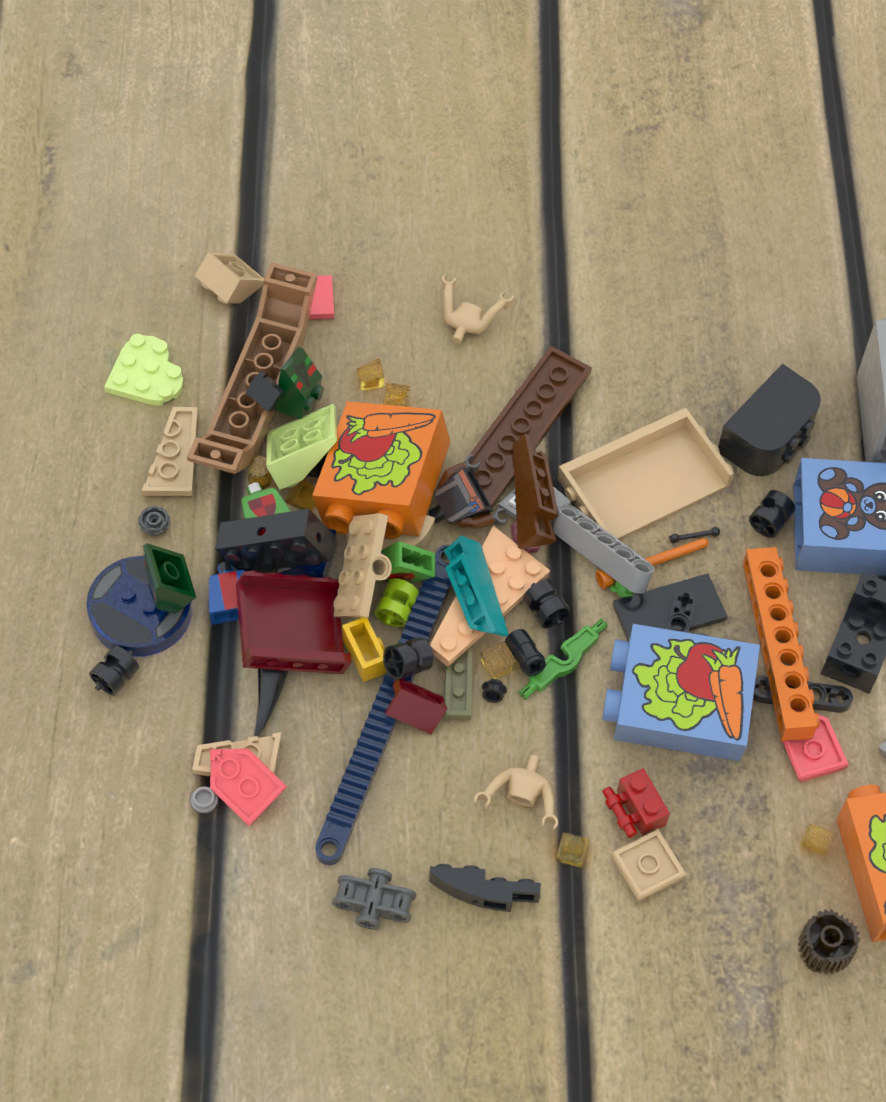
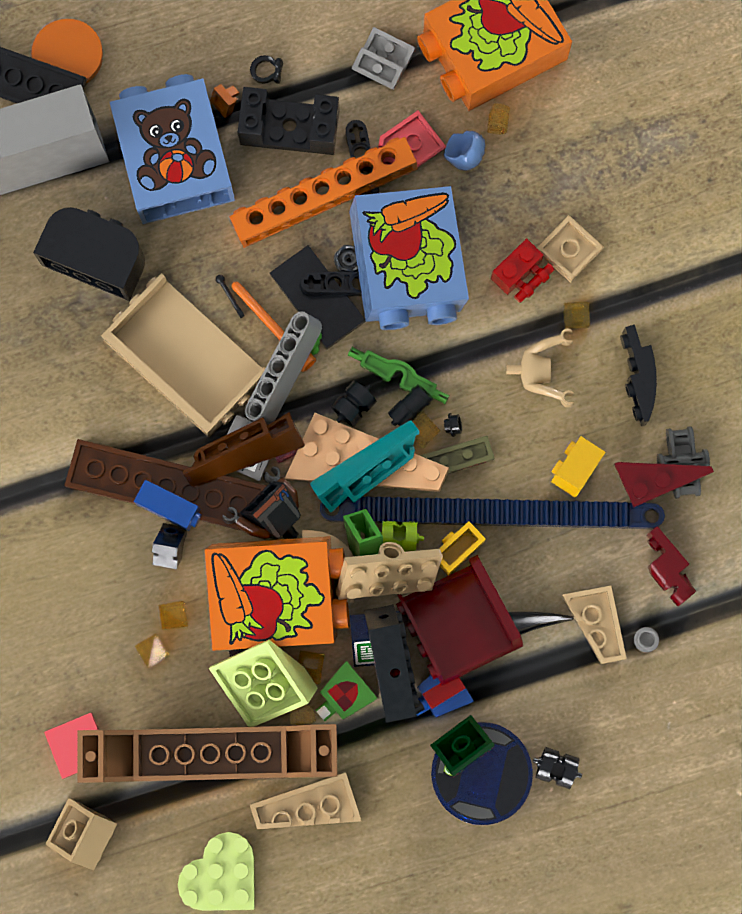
camera: 105 degrees left, 20 degrees up
dark grey plate [138,506,170,536] -> none
coral tile [210,749,287,826] -> none
black tile [246,371,285,412] -> none
dark green slope [274,347,324,419] -> none
black wheel [383,637,434,680] -> none
dark red panel [385,679,447,734] -> none
tan piece [442,275,514,344] -> none
black wheel [749,490,796,538] -> none
dark brown brick [798,909,860,974] -> none
none -> blue brick [134,480,202,531]
none -> black brick [152,523,187,569]
none -> medium blue hair [444,131,485,171]
none -> yellow brick [551,436,606,498]
none -> dark red wing [614,462,714,508]
none -> dark red plate [646,526,696,607]

